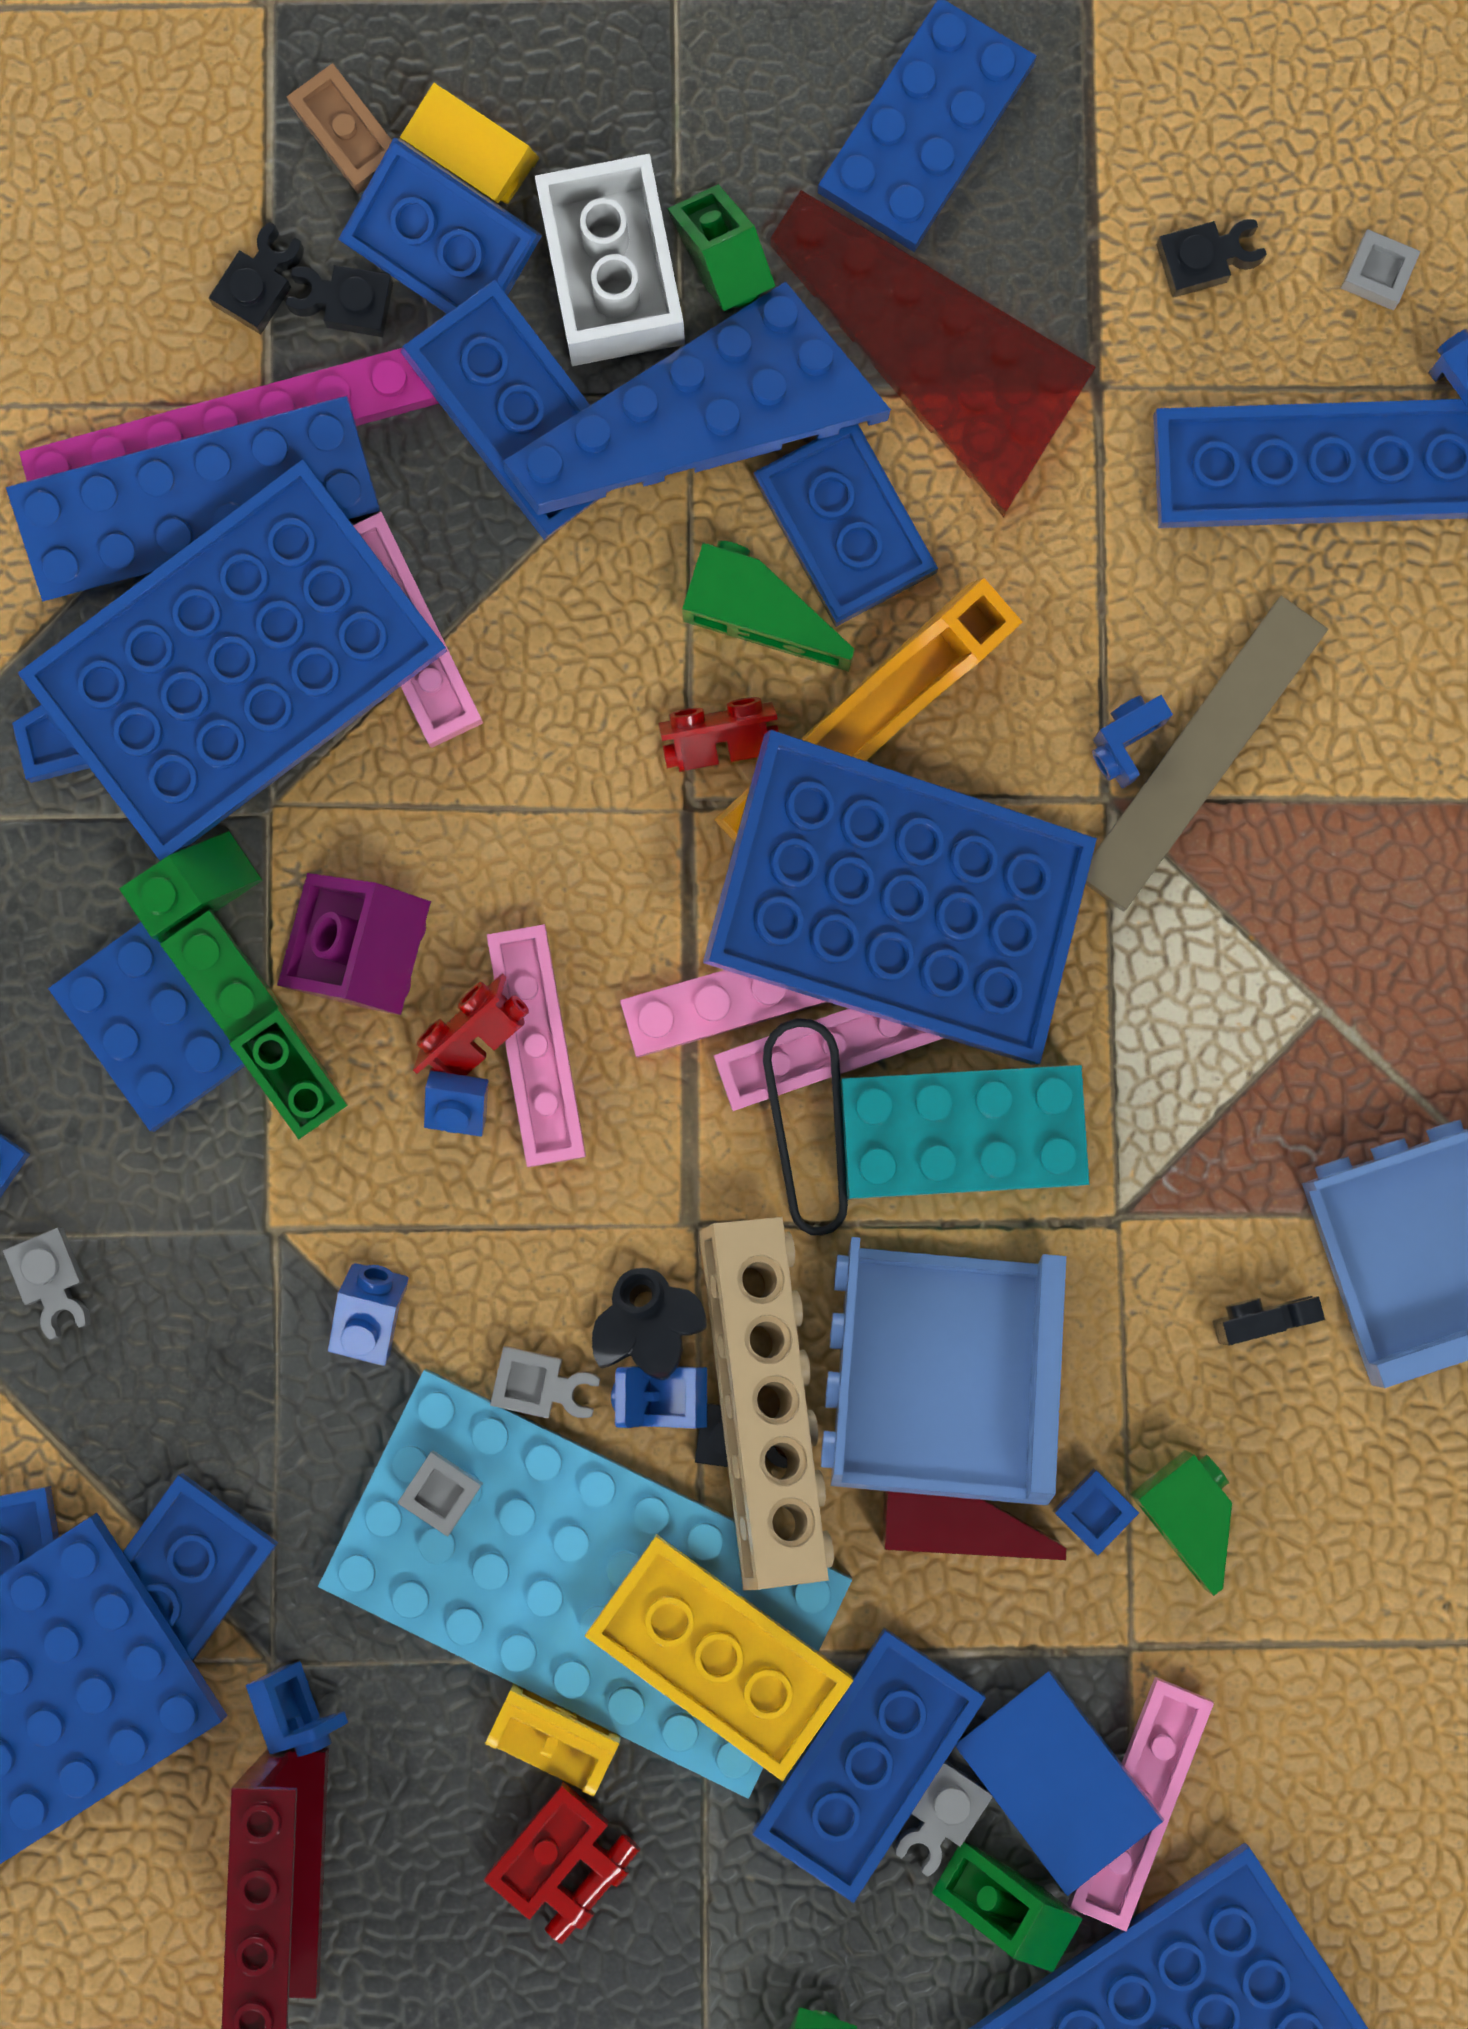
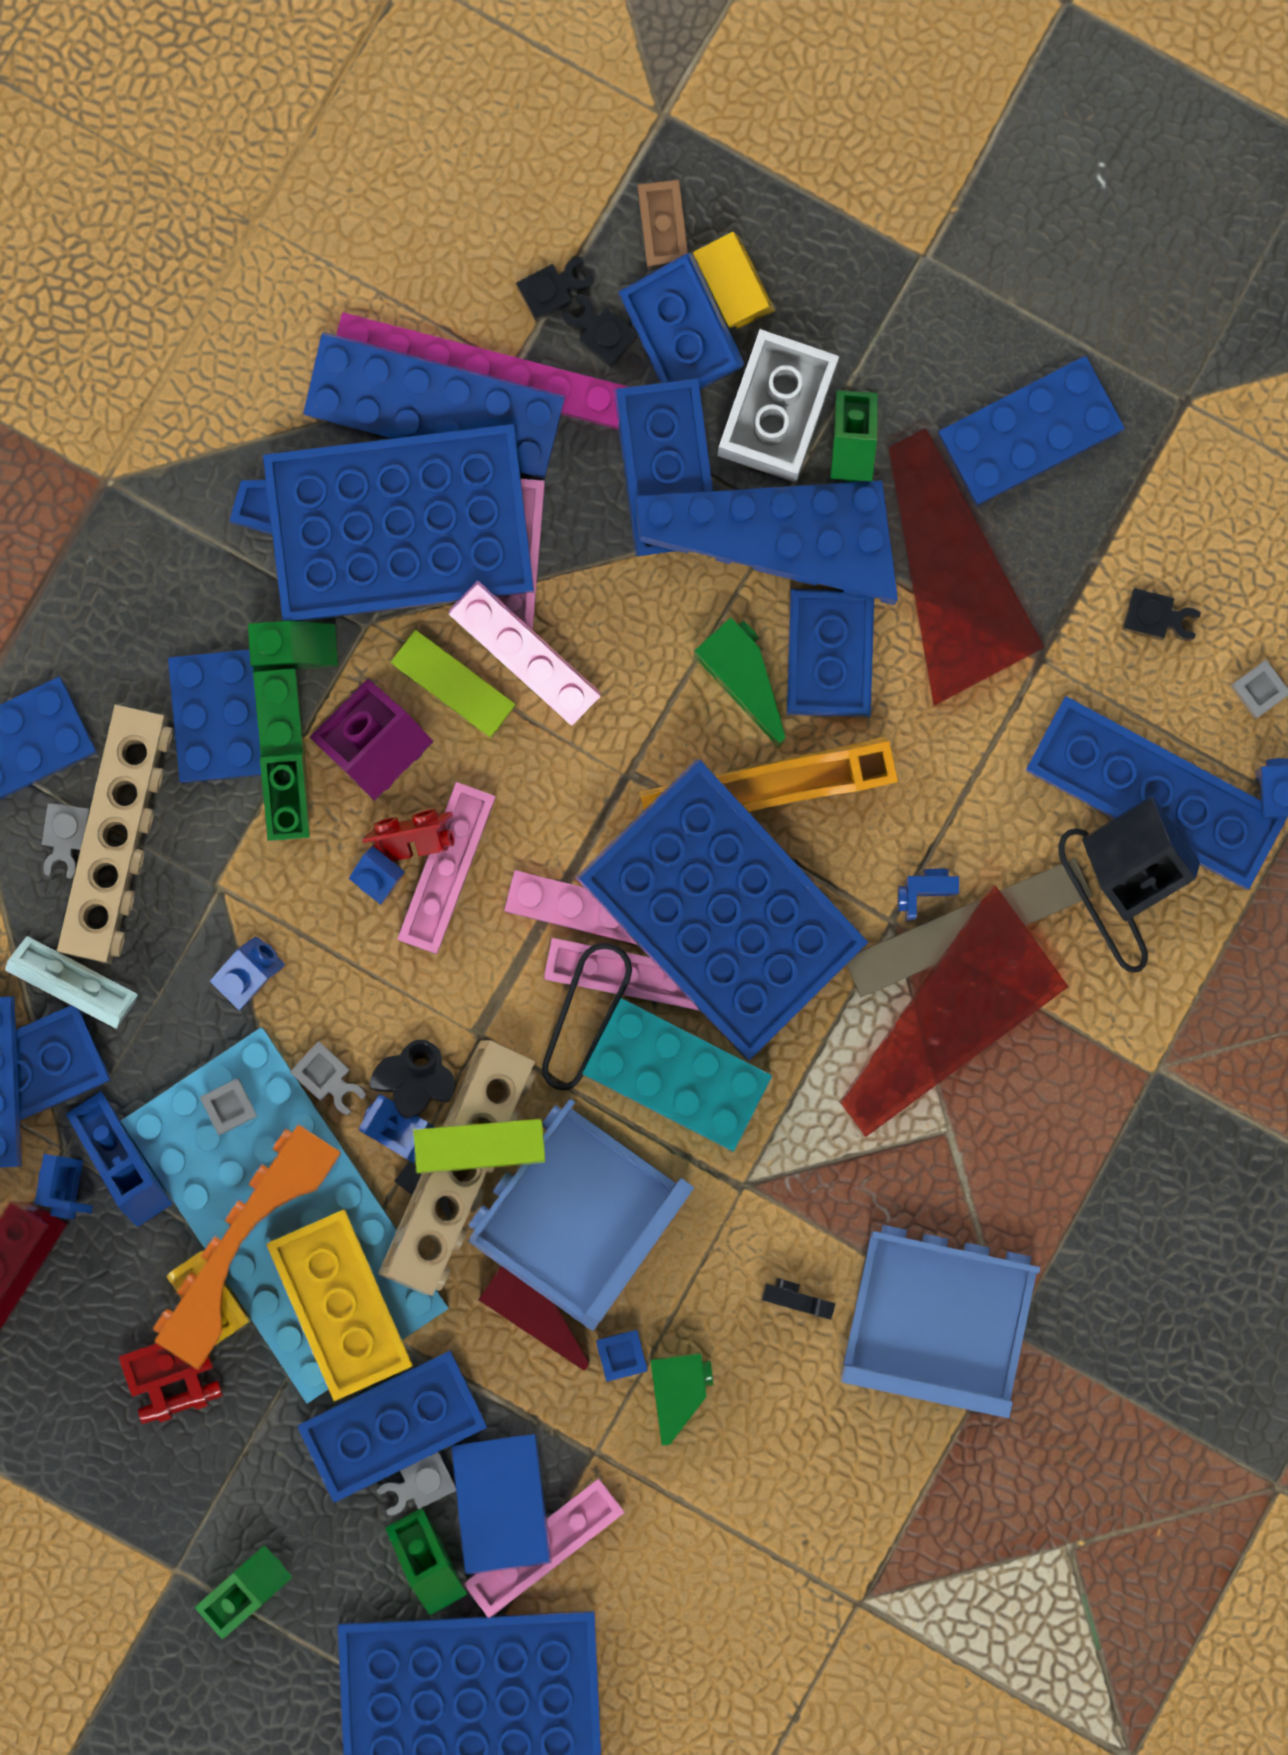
camera: 30 degrees right, 0 degrees up
red hinge [658,697,779,772] -> none
none -> light aqua tile [5,936,138,1029]
none -> tan brick [57,705,173,965]
none -> blue slope [66,1091,173,1227]
none -> orange arch [153,1124,341,1370]
none -> lime tile [390,629,516,739]
none -> lime tile [413,1119,545,1174]
none -> plate [449,580,601,726]
none -> clear red wing [839,884,1069,1137]
none -> black piece [1058,828,1148,973]
none -> black slope [1082,795,1200,922]

